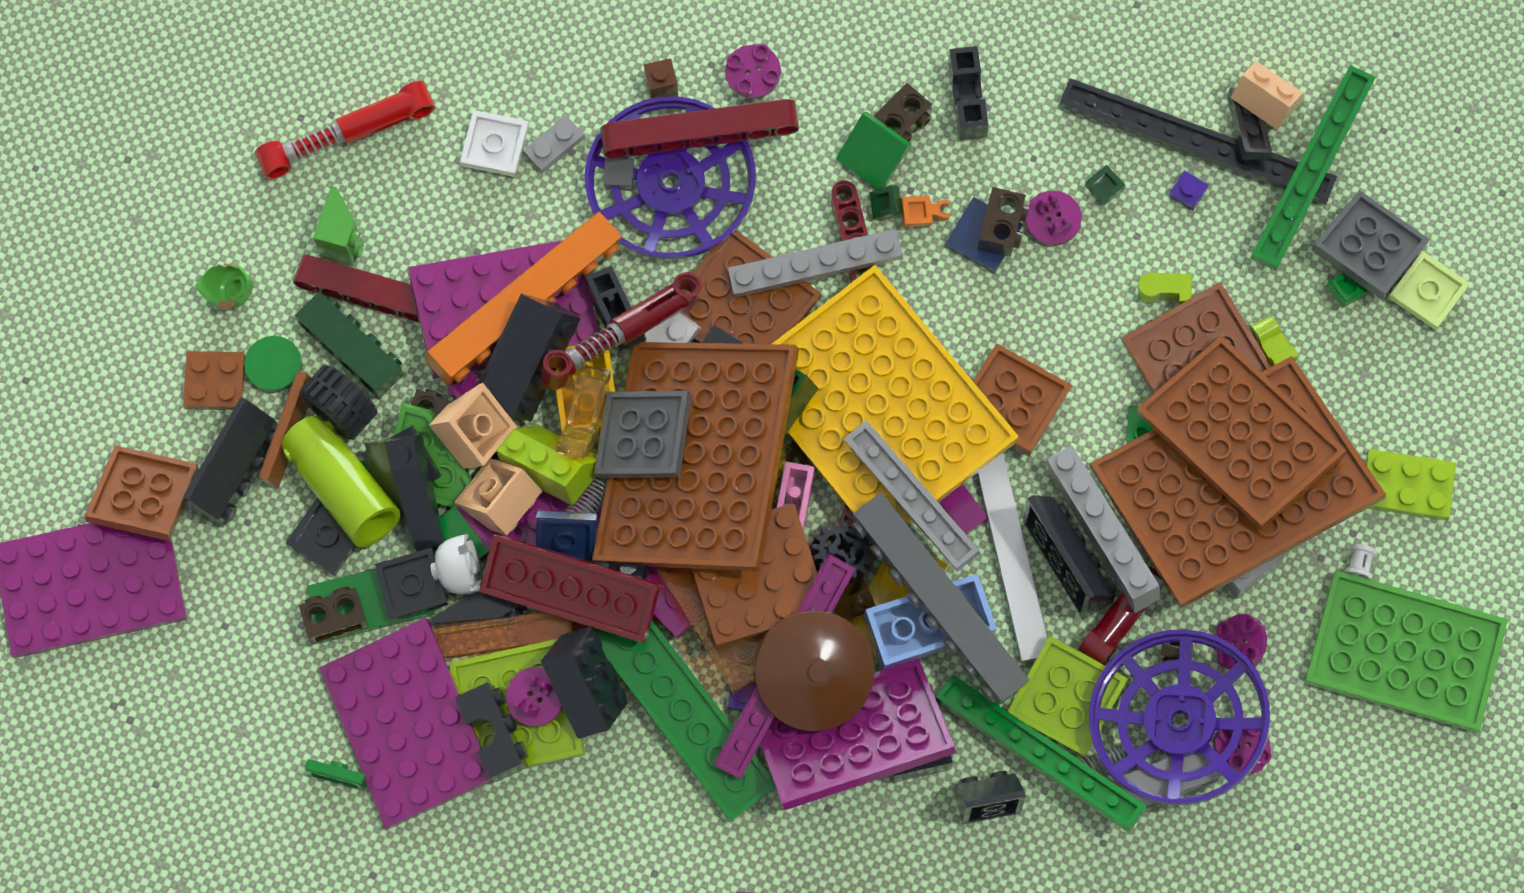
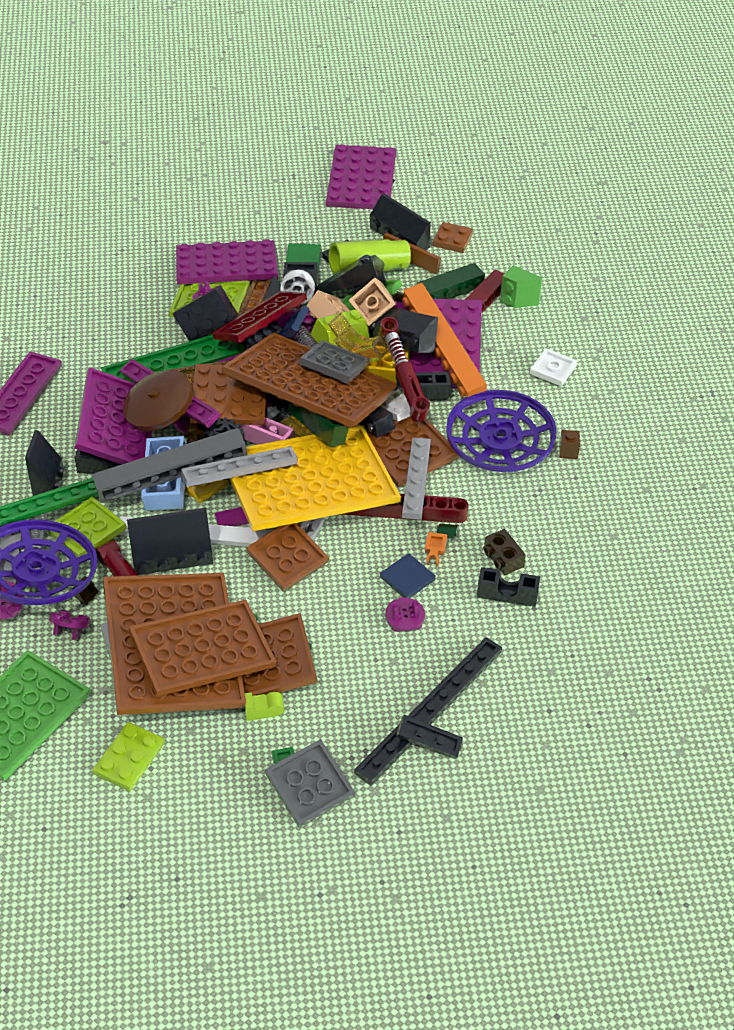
camera: 105 degrees right, 25 degrees down
dark orange plate [85,445,199,541] -> none
bright green hair [195,263,254,310] -> none
green tile [244,335,303,393] -> none
red piece [254,81,435,180] -> none
dark brown brick [298,587,368,645] -> none
black tyre [300,365,378,440] -> none
green plate [305,759,367,790] -> none
black arch [455,682,529,782] -> none
light grey plate [523,115,585,174] -> none
dark red beam [600,99,800,158] -> none
dark grey tile [603,158,634,189] -> none
magenta plate [725,44,781,99] -> none
green tile [836,111,911,189] -> none
dark brown brick [978,187,1029,257] -> none
light grey brick [1046,445,1161,613] -> none
dark green plate [1085,165,1126,206] -> none
lime leg [1138,272,1192,305] -> none
dark purple plate [1169,170,1209,211] -> none
light nougat slope [1231,61,1305,129] -> none
green plate [1251,65,1376,271] -> none
white bush [1345,544,1377,580] -> none
yellowish green plate [1389,251,1470,330] -> none

